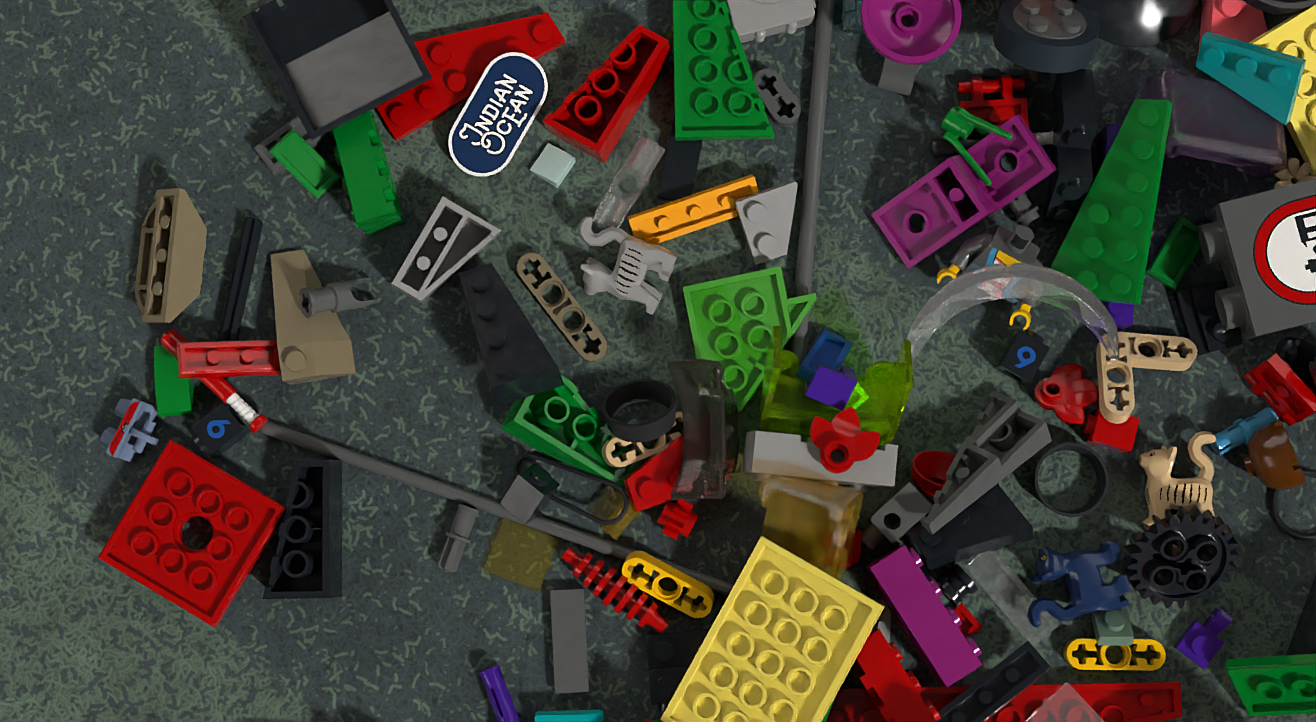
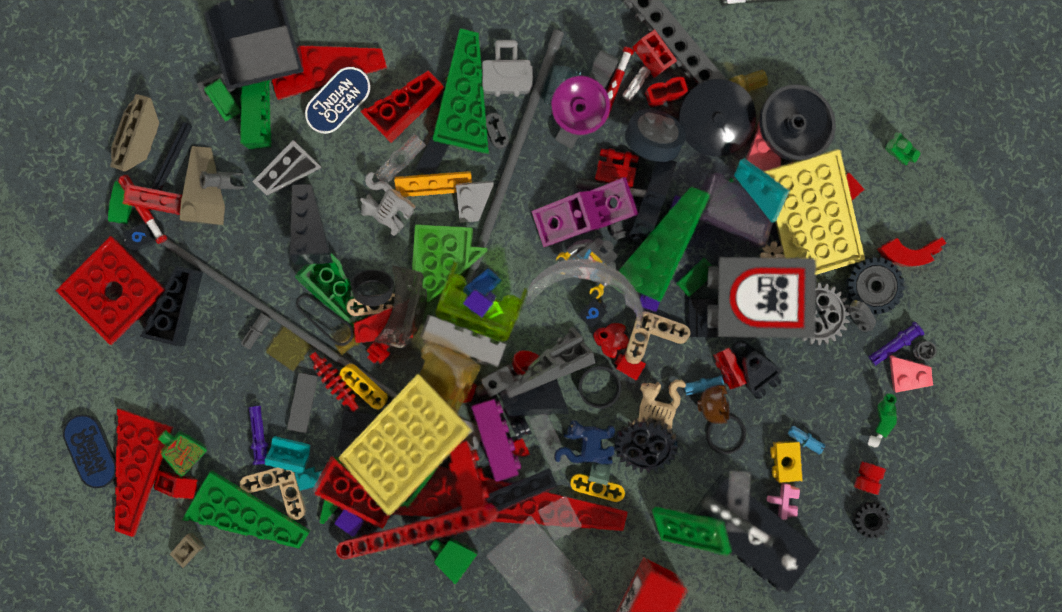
camera: 10 degrees right, 5 degrees up
sand blue hips [99,398,159,463] -> none
black brick [500,464,560,525] -> none
dark tan beam [517,253,607,362] -> none
light aqua slope [530,143,576,188] -> none
red plate [810,407,880,474] -> none
green plant [941,105,1013,186] -> none
dark purple plate [1174,608,1233,669] -> none

